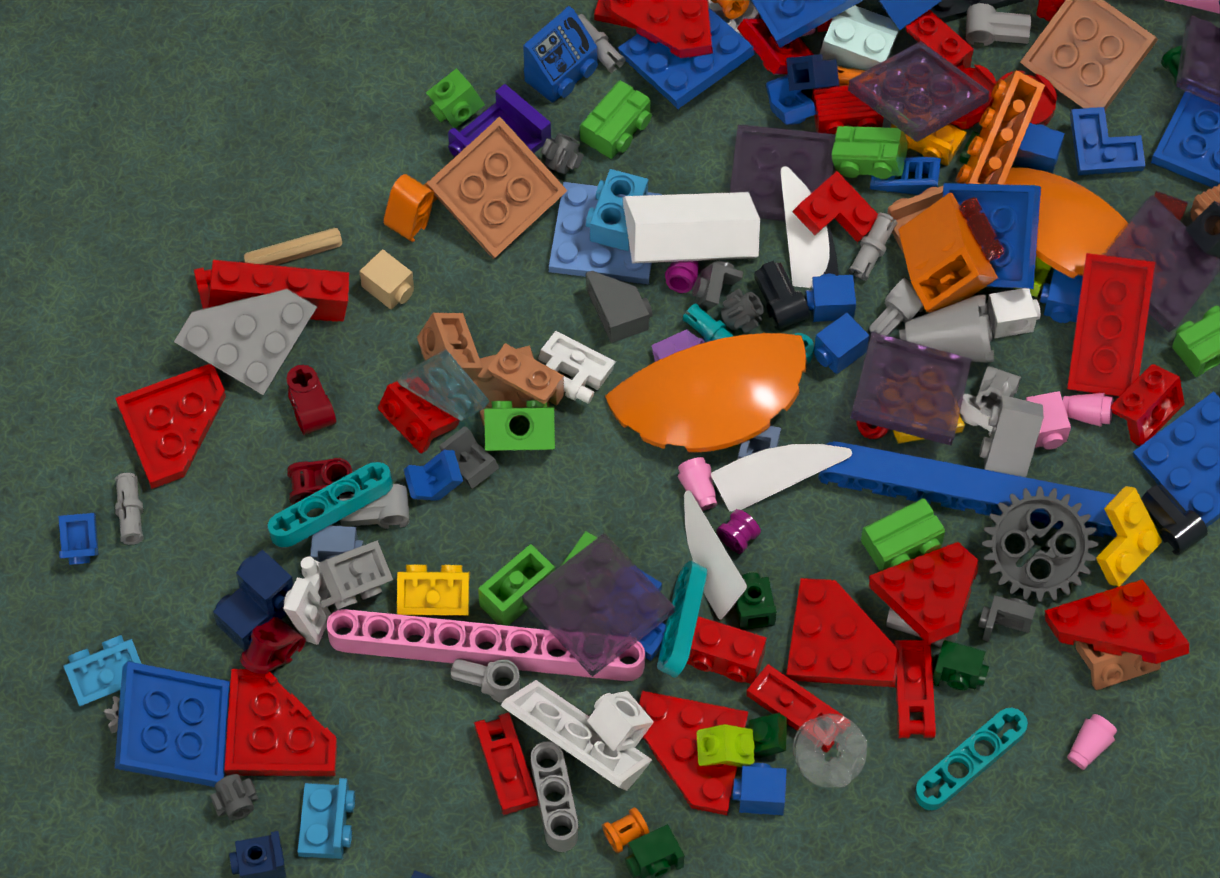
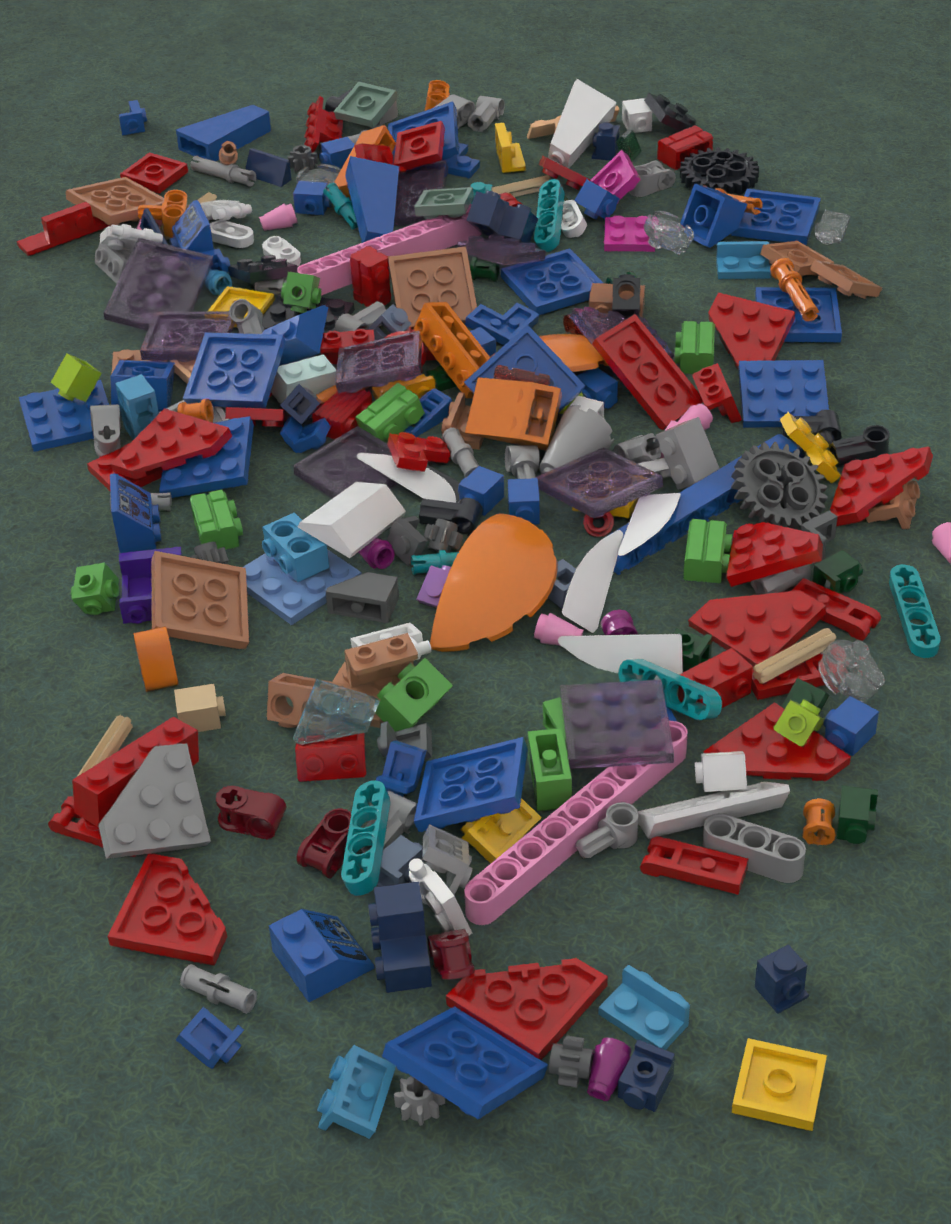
camera: 50 degrees left, 20 degrees down
none -> blue slope [269,909,375,1002]
none -> sand blue brick [367,304,412,345]
none -> blue plate [414,737,528,832]
none -> magenta cone [587,1038,632,1101]
none -> white sticker [618,493,681,556]
none -> tan axle [753,628,836,683]
none -> black piece [829,425,890,466]

